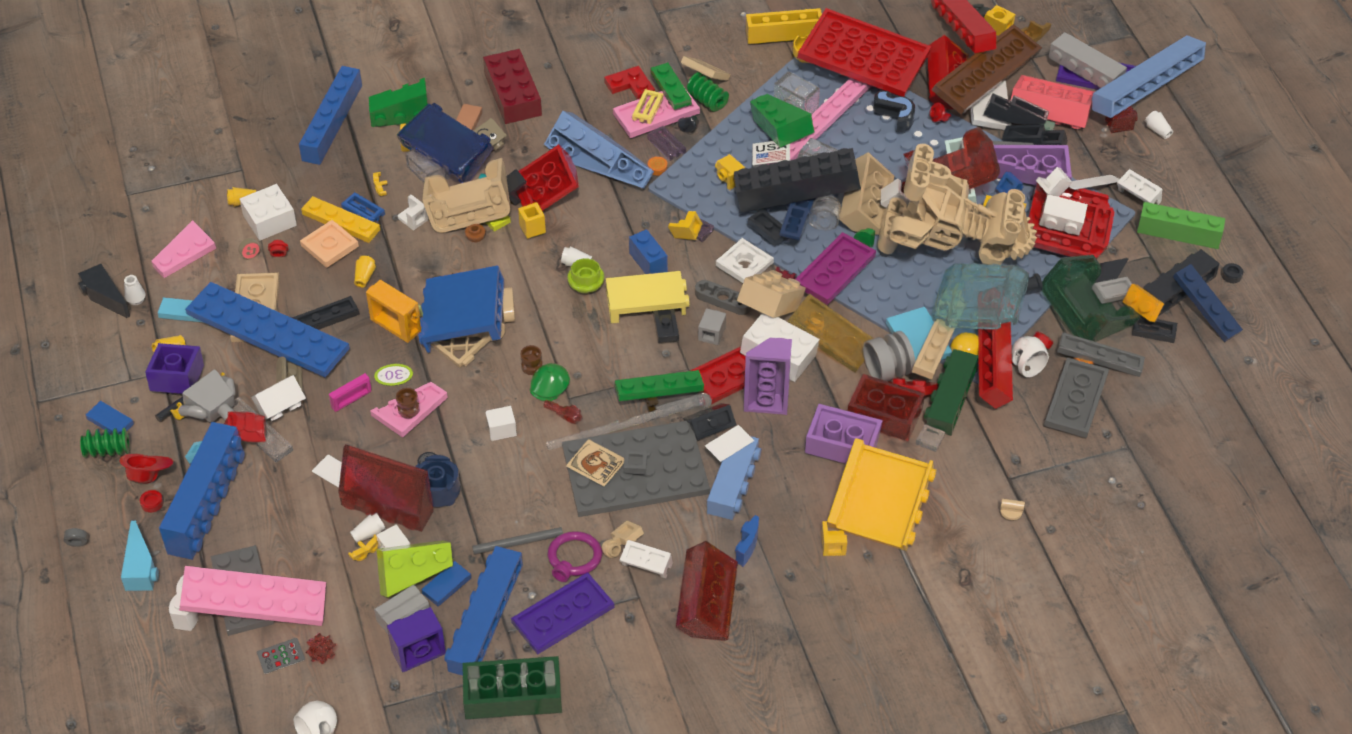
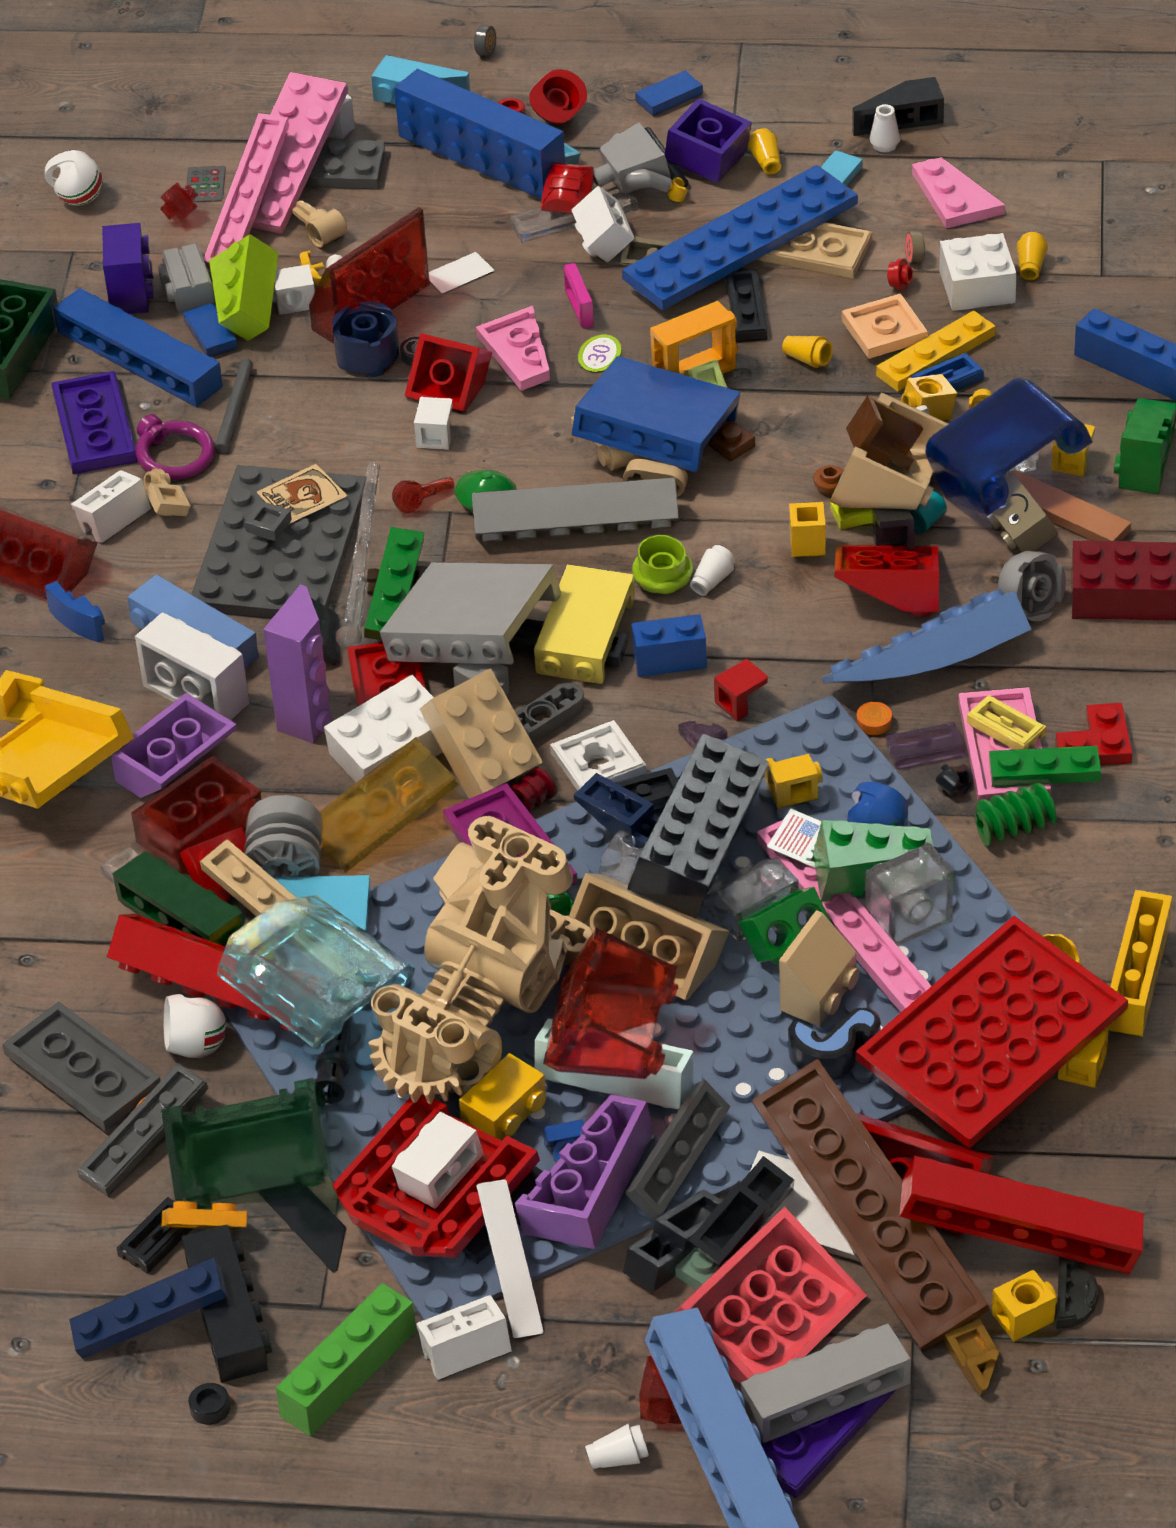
camera: 115 degrees right, 5 degrees down
green piece [80,427,130,458] -> none
reddish brown wheel [396,388,420,418] -> none
reddish brown wheel [520,345,543,375] -> none
yellow panel [668,211,703,240] -> none
tan tile [681,56,731,81] -> none
white sticker [705,425,754,462] -> none
red tile [1032,331,1054,349] -> none
white panel [1036,167,1073,197] -> none
light grey tile [1092,277,1132,304] -> none
none -> white brick [135,612,249,720]
none -> bright pink plate [203,113,290,270]
none -> tan axle [293,200,348,248]
none -> light grey panel [380,562,561,665]
none -> red slope [404,333,493,412]
none -> light grey brick [472,478,678,543]
none -> red panel [714,658,768,721]
none -> green brick [738,887,831,965]
none -> tan slope [779,910,859,1027]
none -> reddish brown panel [846,395,923,471]
none -> blue helmet [847,782,908,827]
none -> yellow brick [901,374,957,421]
none -> light grey cylinder [998,551,1066,622]

